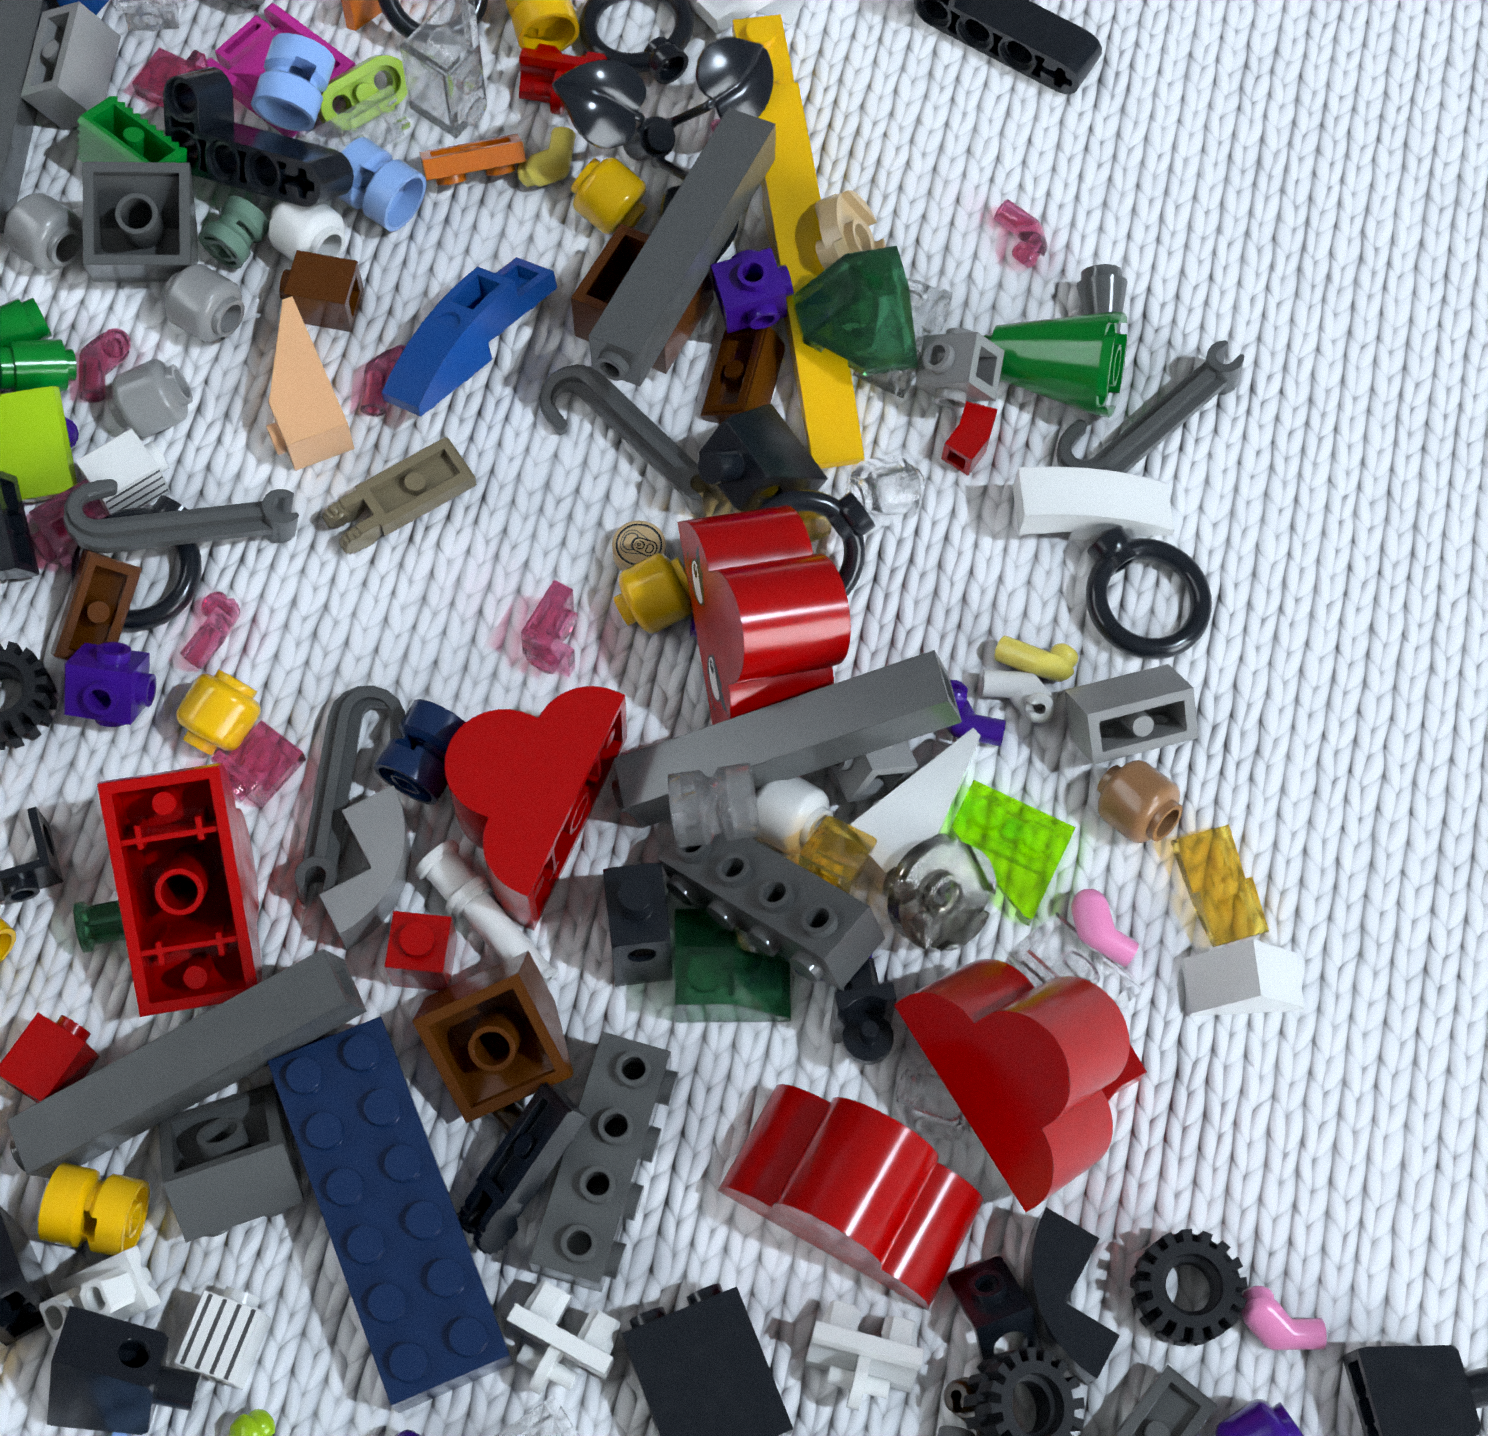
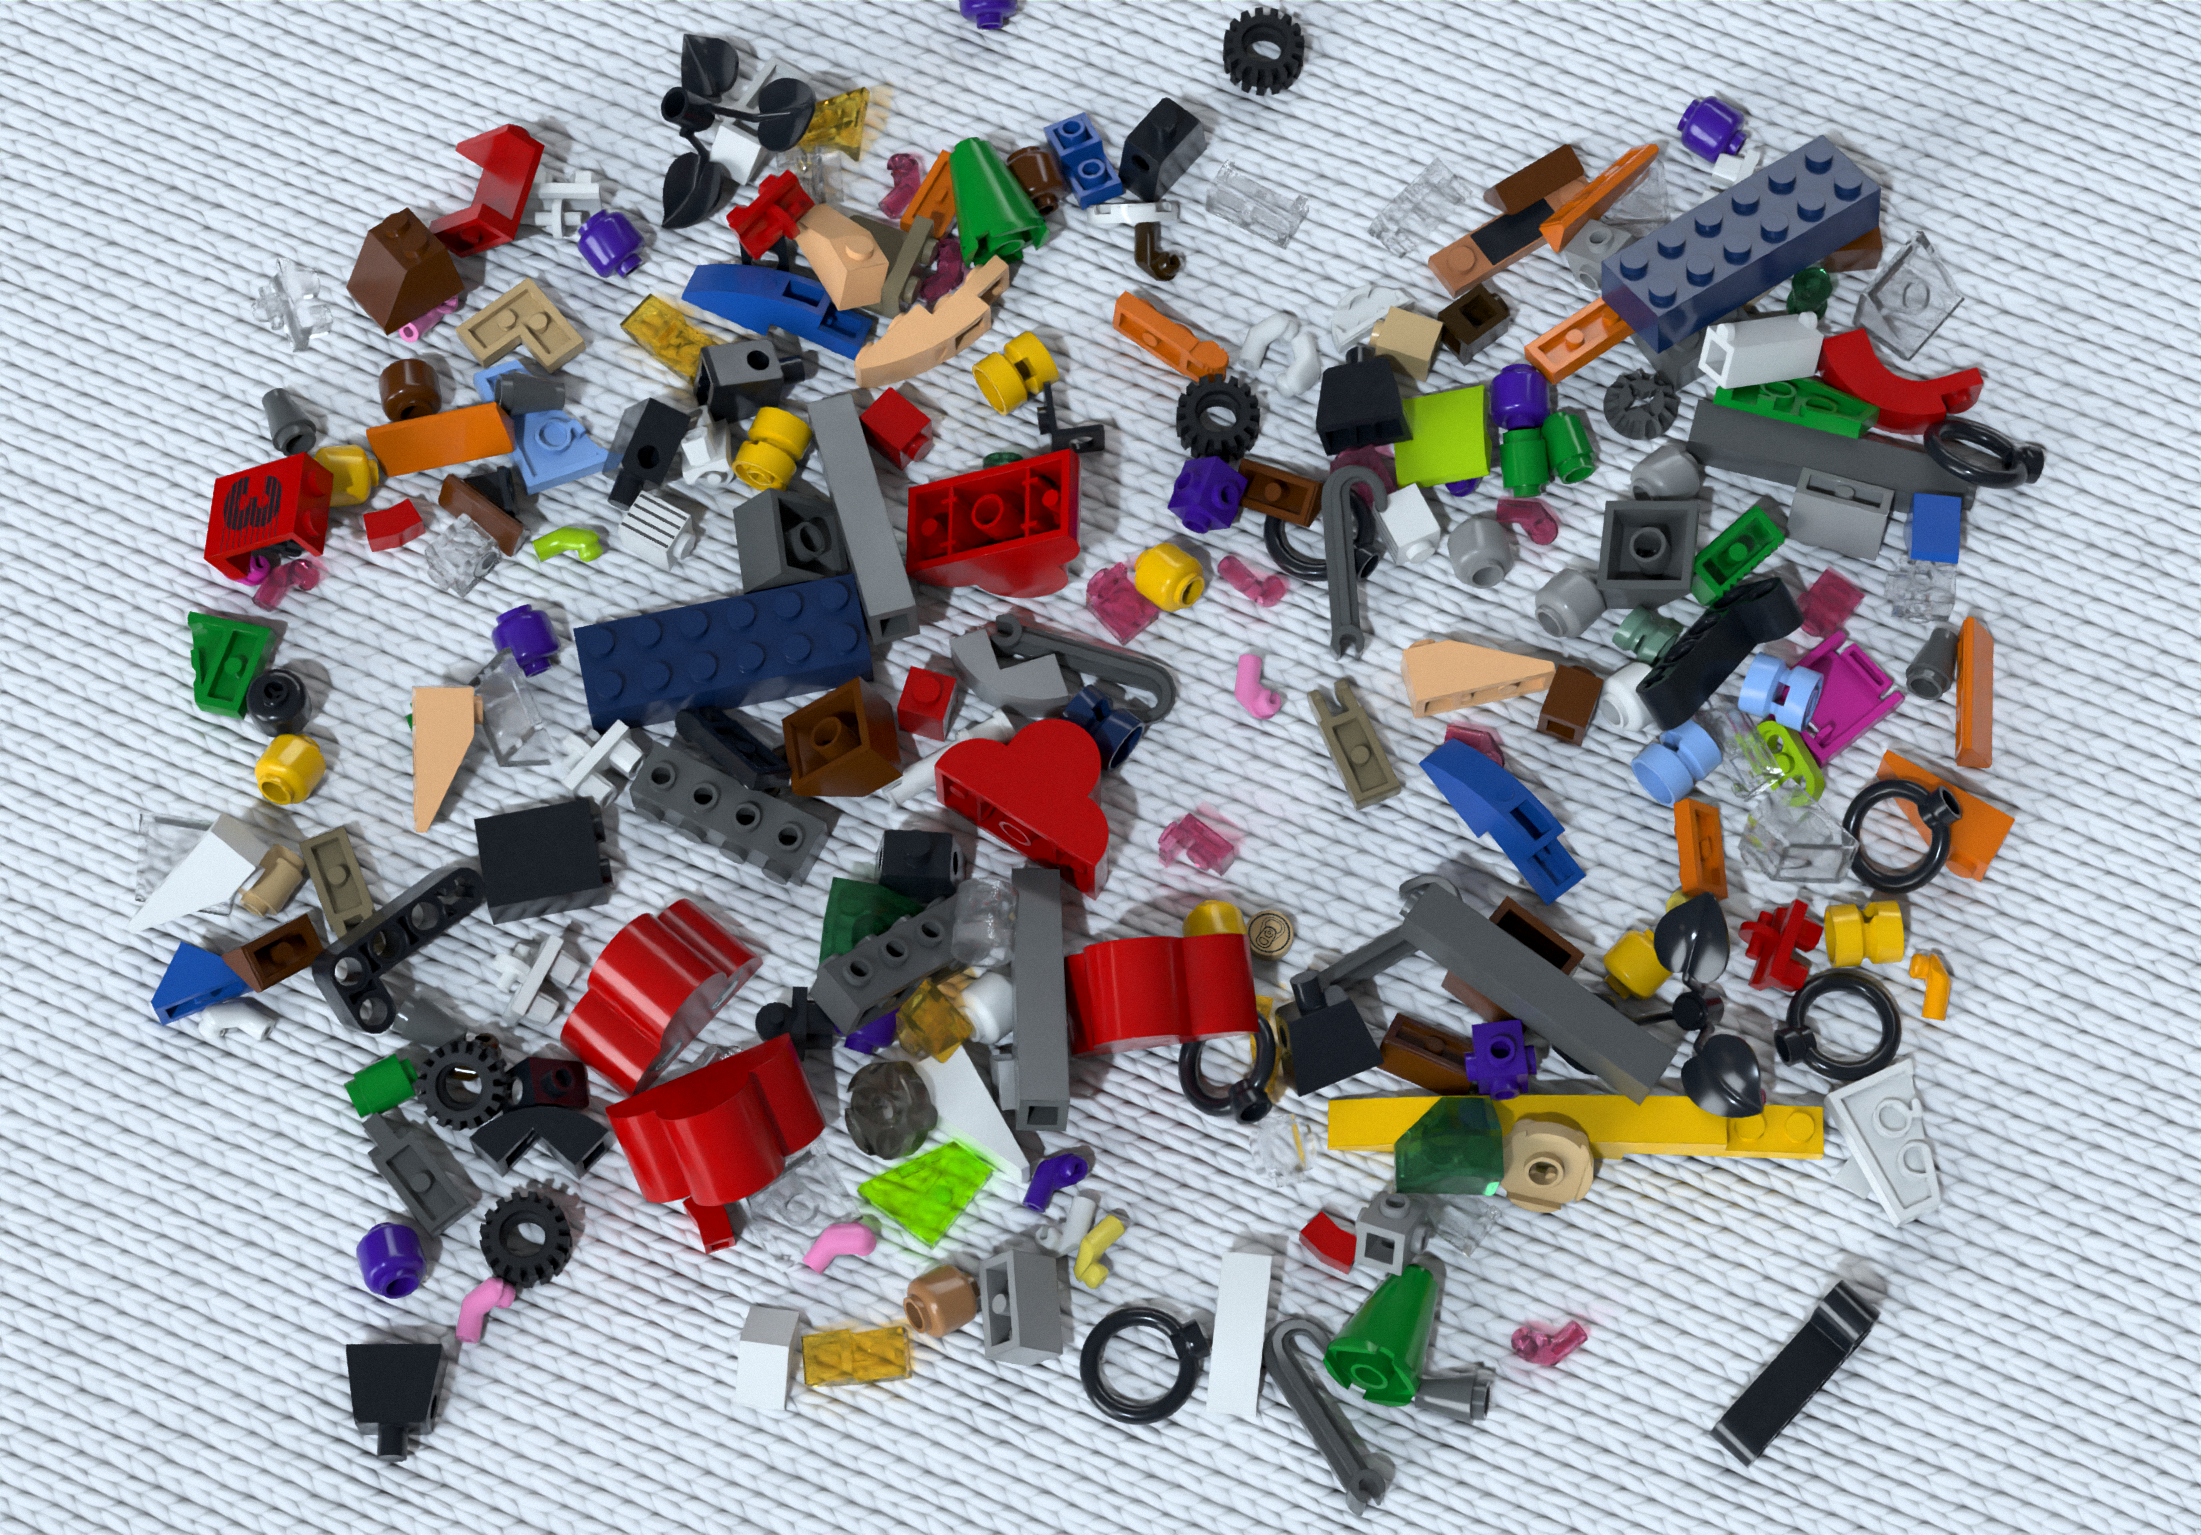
camera: 105 degrees right, 0 degrees up
none -> bright pink arm [1234,654,1281,719]

